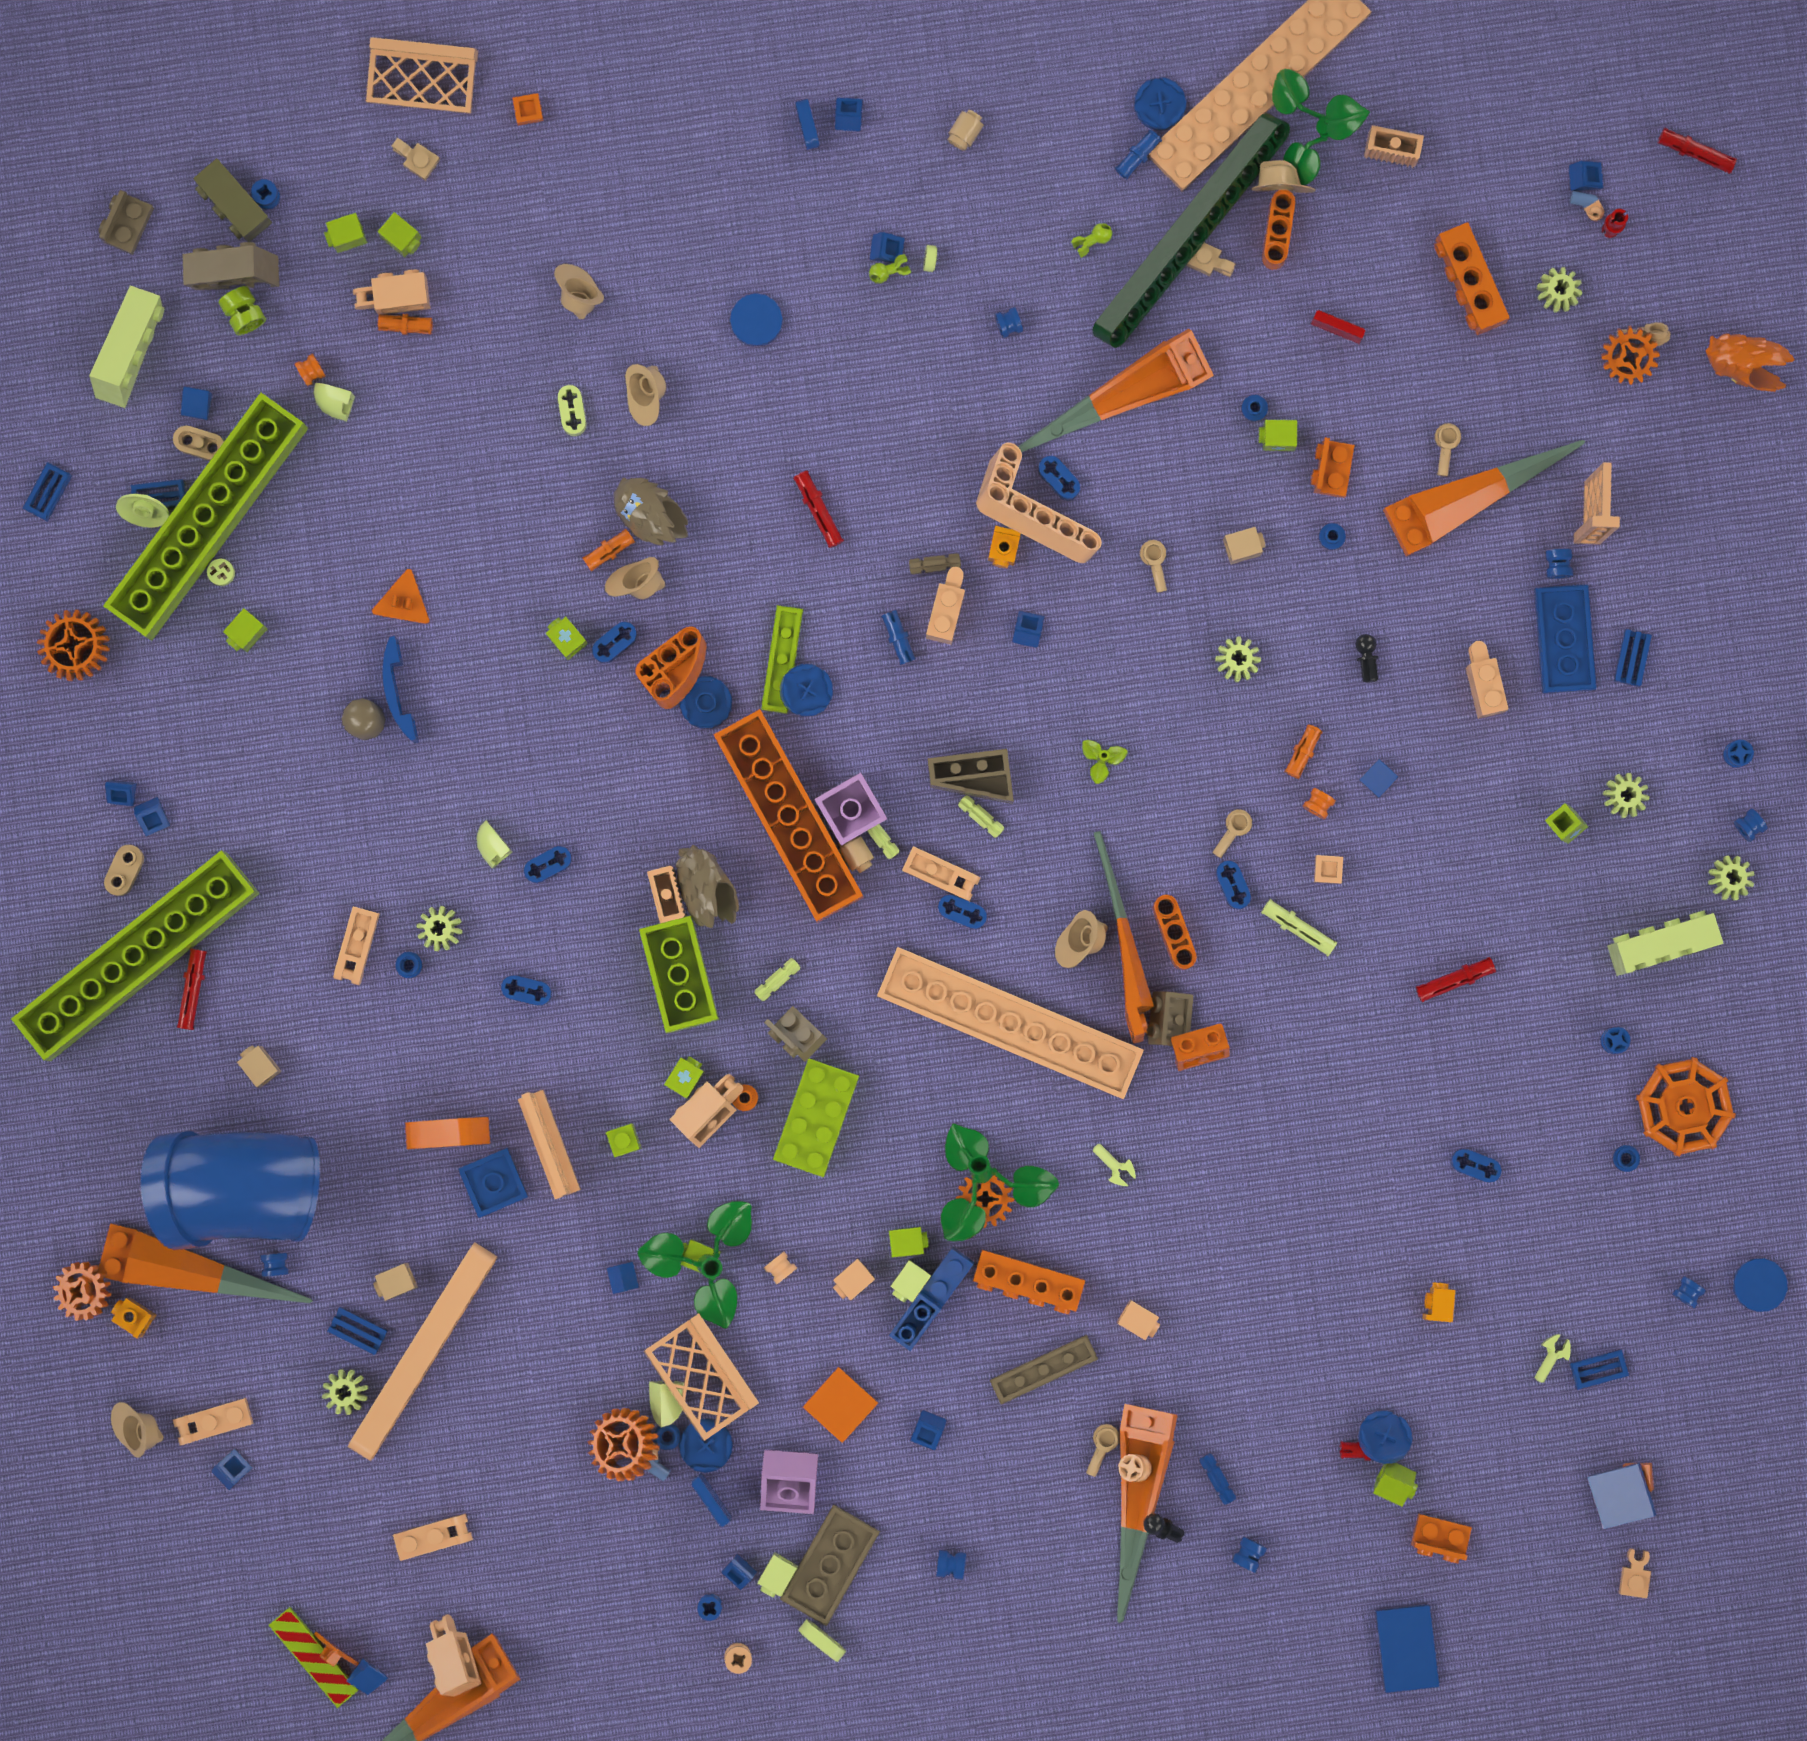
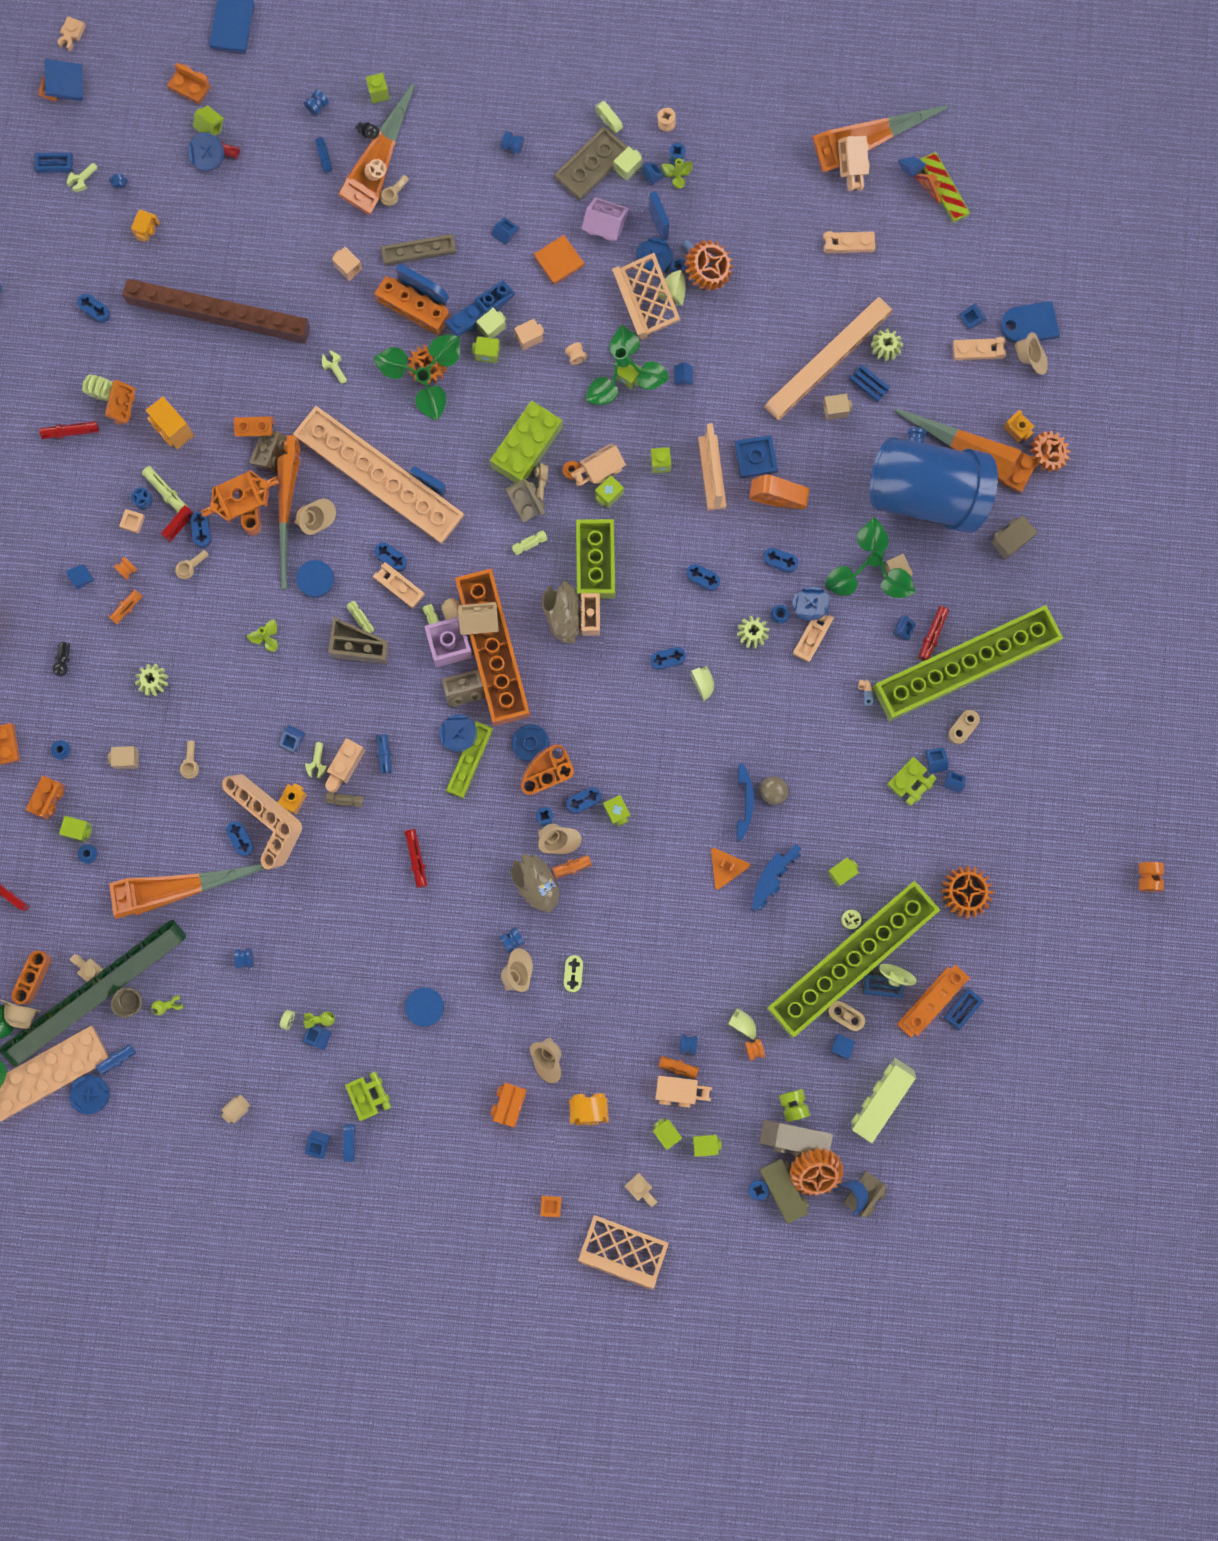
camera: 170 degrees left, 5 degrees down
none -> yellowish green gear [82,374,112,401]
none -> orange bracket [105,380,136,425]
none -> blue plate [109,174,128,188]
none -> dark tan hair [111,987,142,1018]
none -> copper brick [122,278,310,344]
none -> blue wheel [131,487,153,510]
none -> light orange brick [145,396,194,450]
none -> red tile [161,505,193,543]
none -> orange plate [200,470,280,523]
none -> blue tile [296,560,335,598]
none -> yellowish green bar [305,742,327,779]
none -> lime plate [345,1071,392,1121]
none -> lime brick [366,73,390,104]
none -> blue tile [396,263,449,305]
none -> blue tile [410,466,446,496]
none -> dark tan bracket [442,669,486,707]
none -> tan panel [458,602,499,635]
none -> orange brick [490,1082,527,1128]
none -> blue wheel [499,927,525,953]
none -> tan plate [534,463,548,501]
none -> blue bush [536,807,554,826]
none -> light orange brick [569,1093,609,1125]
none -> lime plant [661,158,693,189]
none -> blue wheel [679,1034,697,1055]
none -> blue slope [751,844,802,912]
none -> blue beam [763,548,799,573]
none -> orange gear [790,1148,844,1197]
none -> tile [792,586,830,621]
none -> green plant [825,517,916,598]
none -> blue helmet [833,1180,868,1217]
none -> arm [858,679,874,706]
none -> lime plate [887,757,937,806]
none -> blue slope [893,615,916,640]
none -> orange fence [896,964,970,1038]
none -> dark tan brick [991,515,1038,560]
none -> blue tile [1000,301,1060,343]

